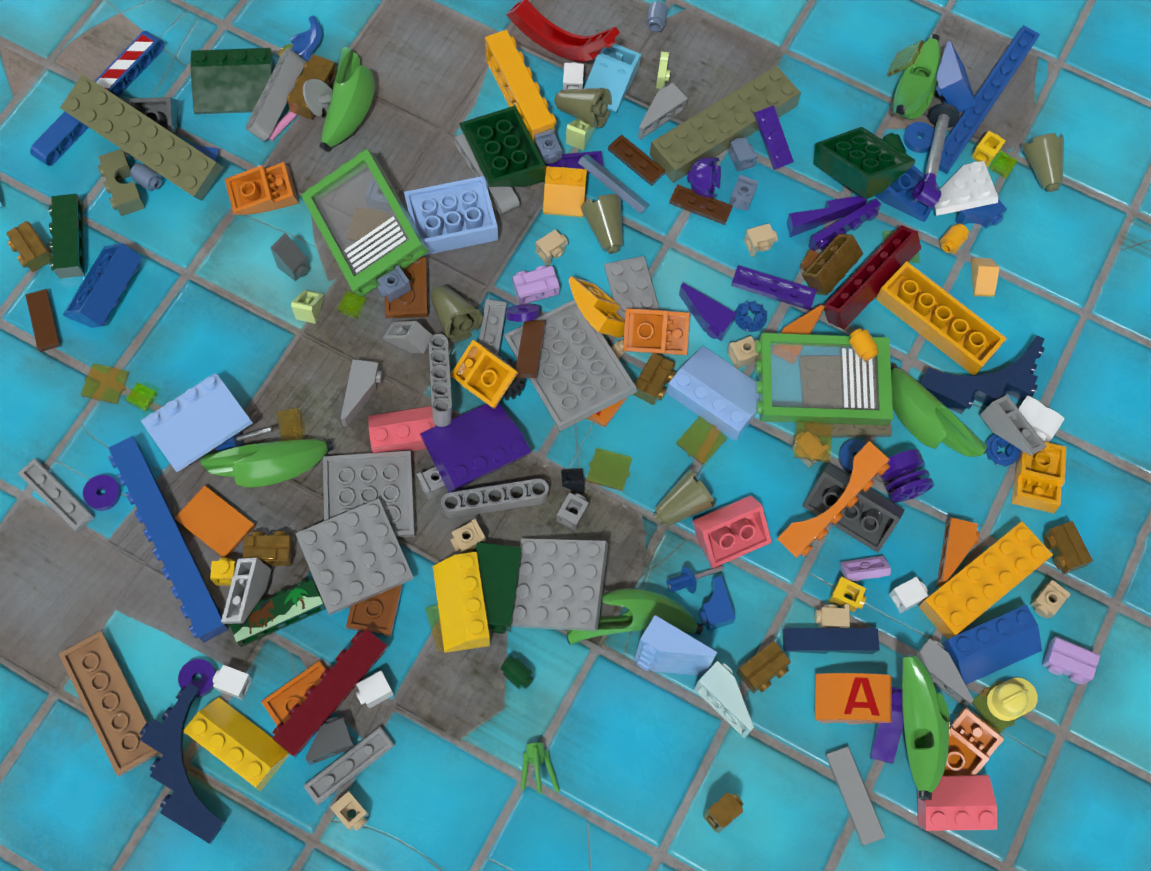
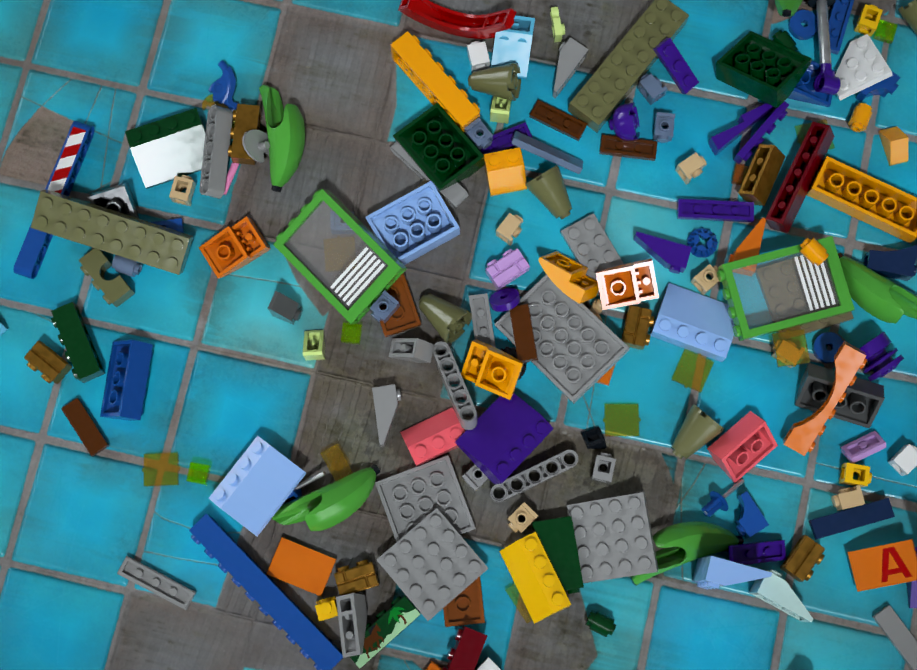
camera: 10 degrees left, 10 degrees up
dark purple piece [83,475,121,511] -> none
none -> tan brick [169,175,196,206]
none -> dark purple plate [728,539,786,565]

